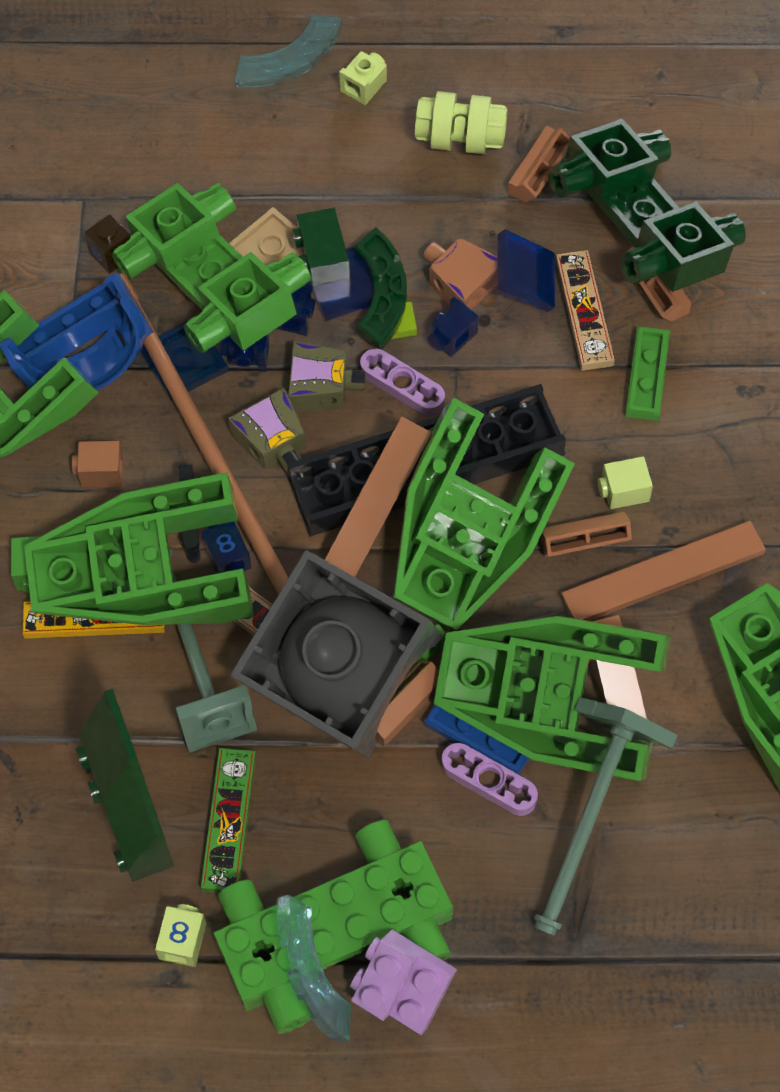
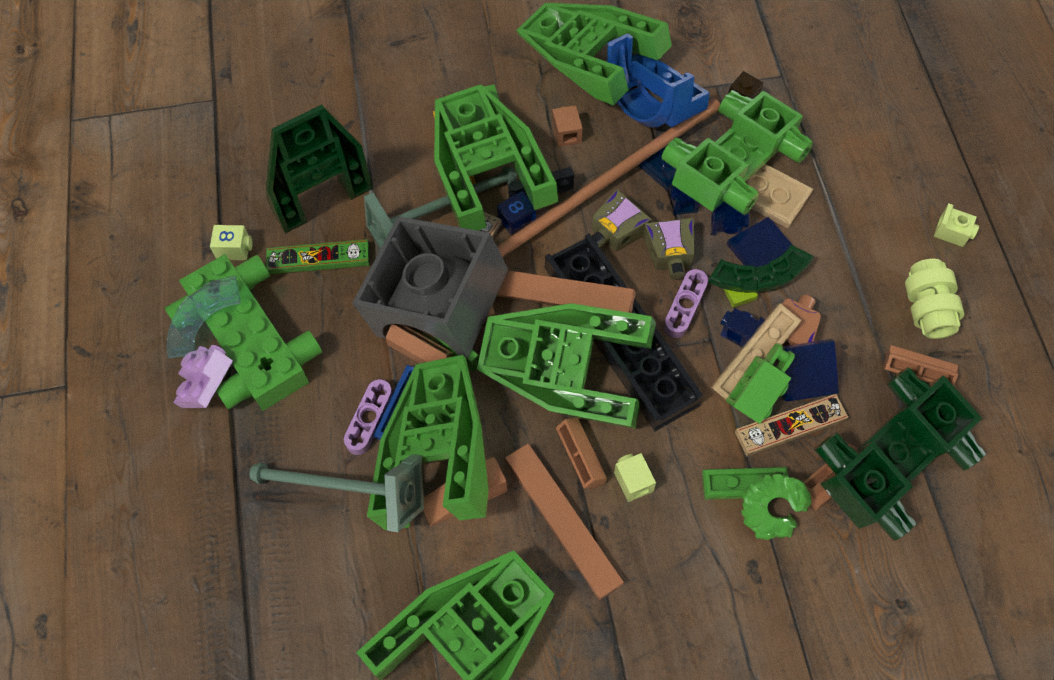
camera: 80 degrees right, 0 degrees up
clear light blue tile [235,14,342,87] -> none
dark green brick [292,207,350,286] -> none
none -> tan tile [710,303,802,400]
none -> bright green brick [725,343,795,424]
none -> bright green piece [741,473,811,540]

